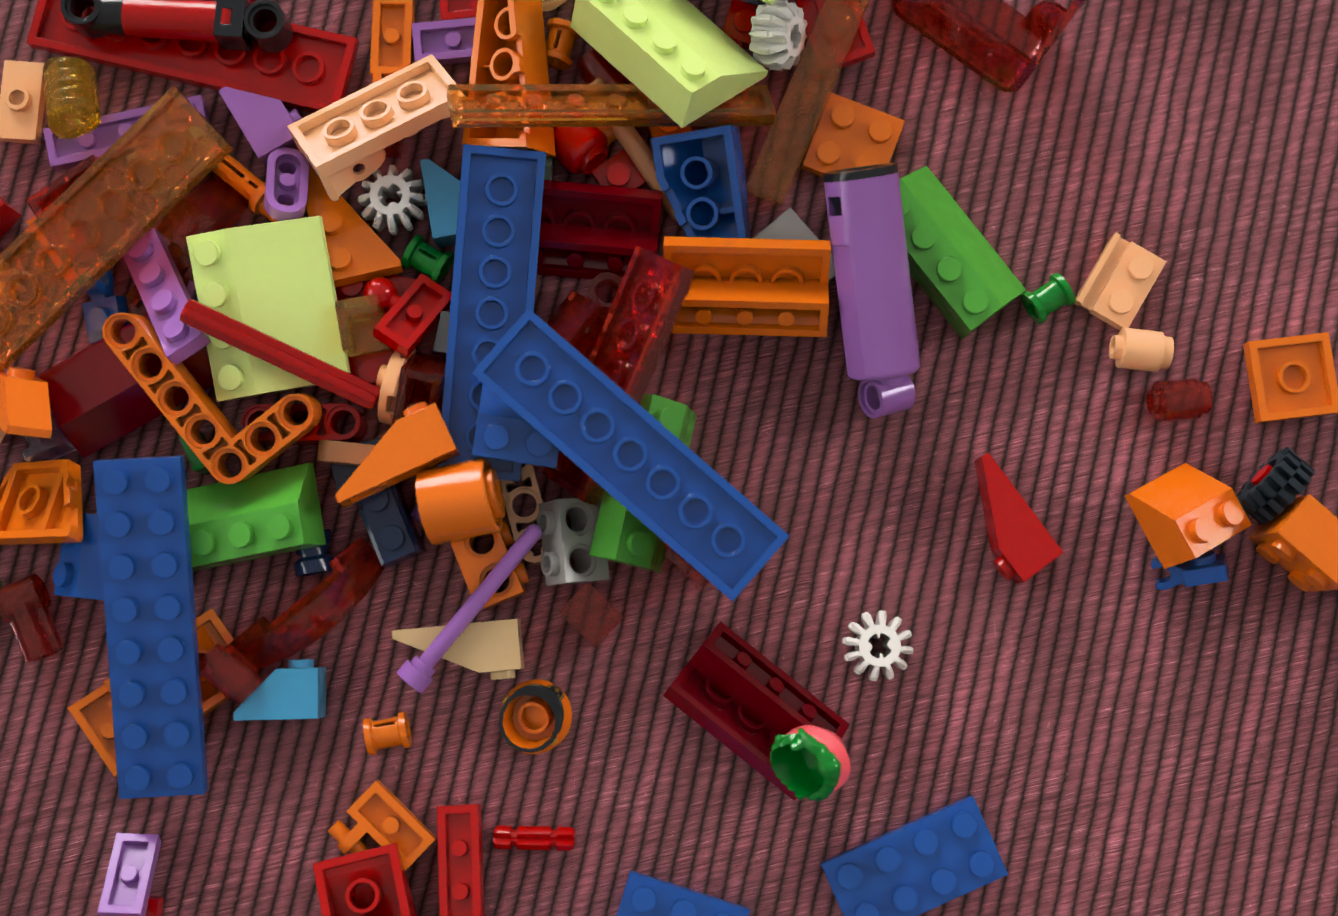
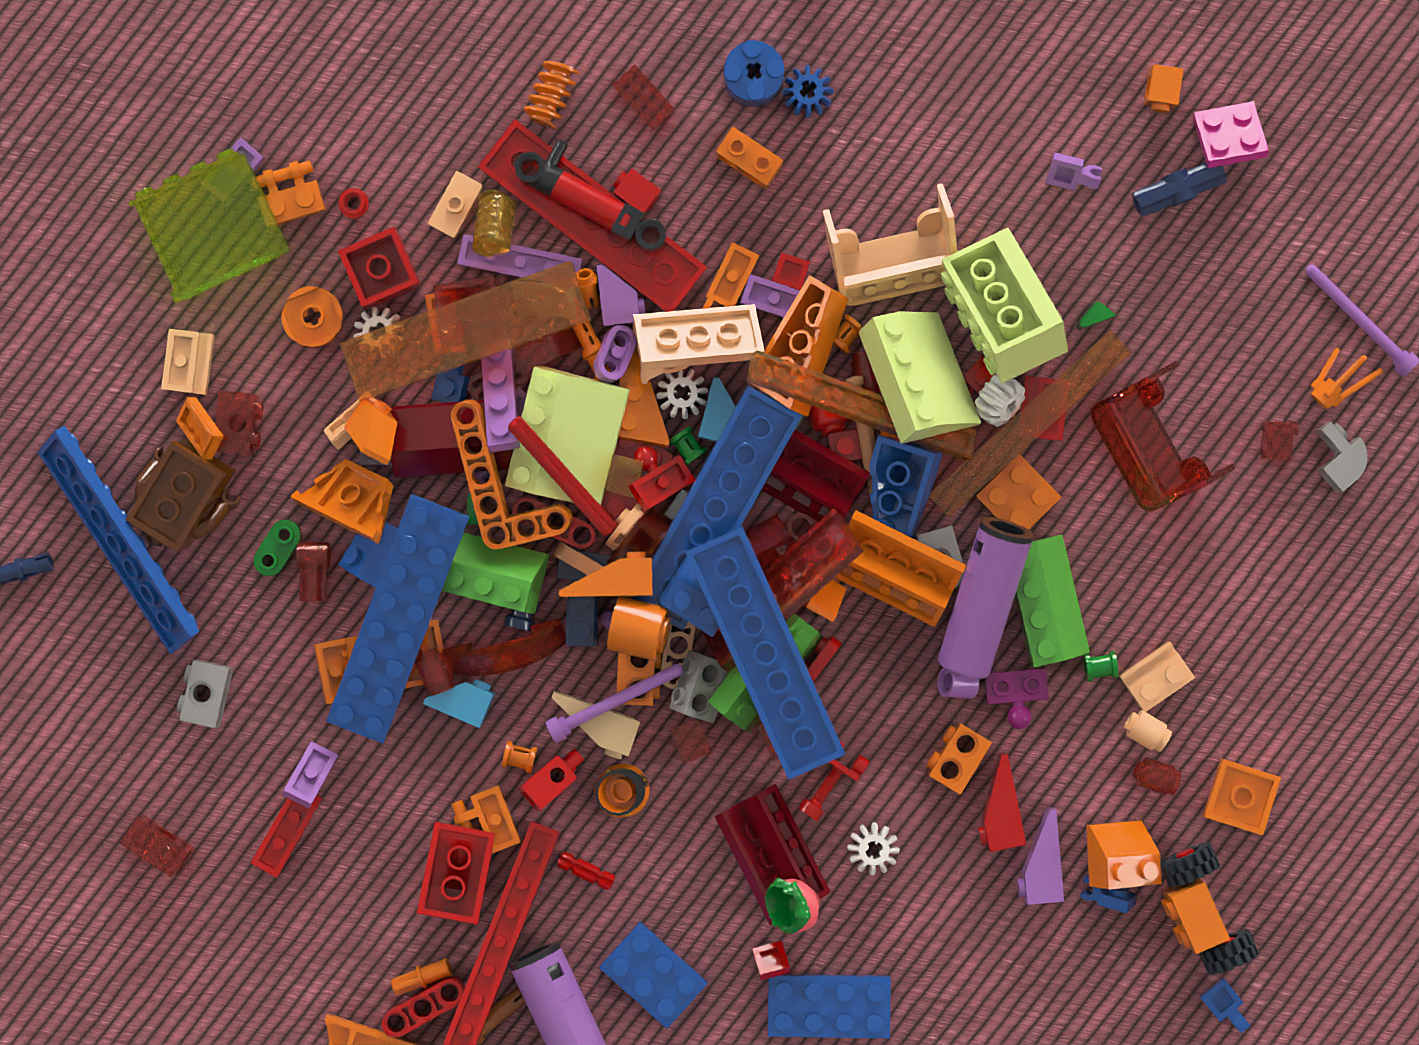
camera: 25 degrees right, 5 degrees up
none -> red torso [517,748,586,812]
none -> orange pin [574,268,601,309]
none -> red plate [752,941,790,980]
none -> red bar [798,741,870,822]
none -> orange slope [799,572,847,622]
none -> red plate [804,635,842,682]
none -> orange brick [926,722,992,795]
none -> magenta plate [984,669,1049,729]
none -> medium lavender slope [1017,807,1064,905]

